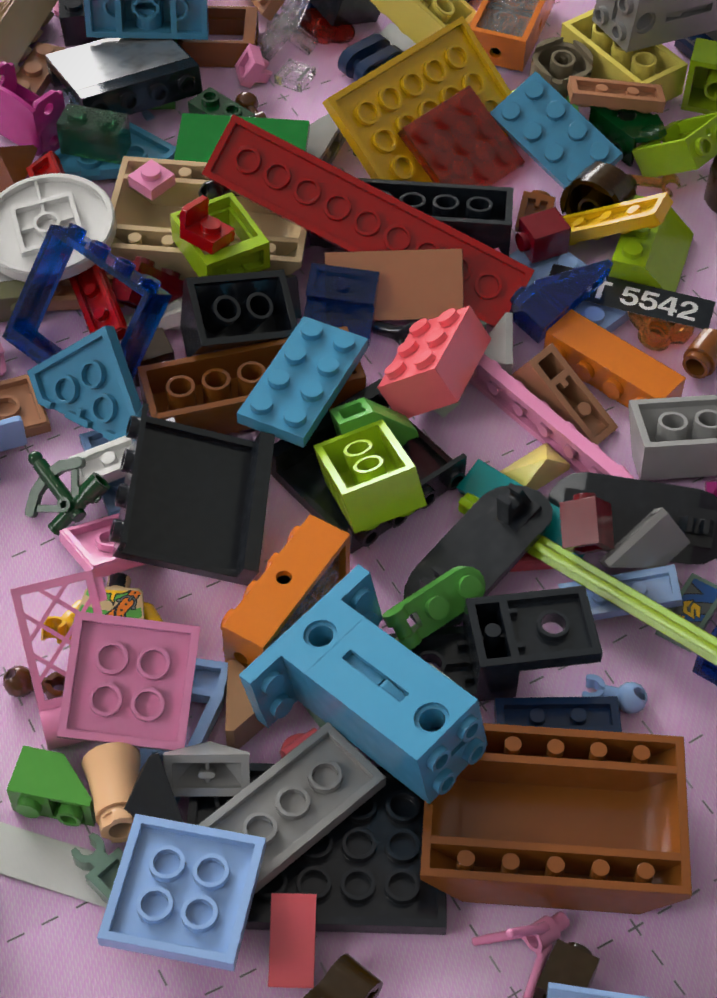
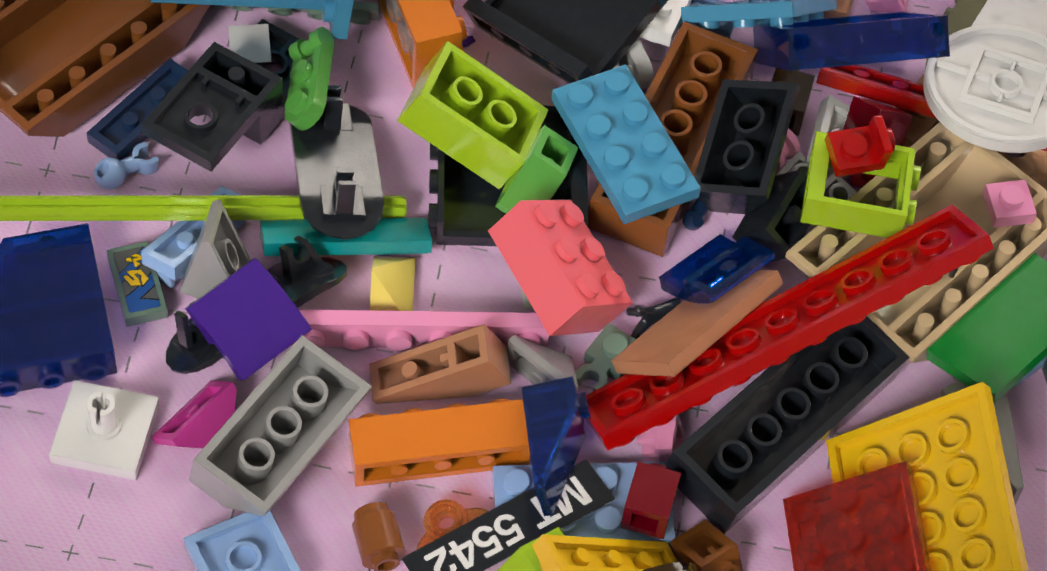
camera: 125 degrees right, 5 degrees up
dark red brick [559,492,615,555] -> none
none -> dark purple slope [185,258,312,380]

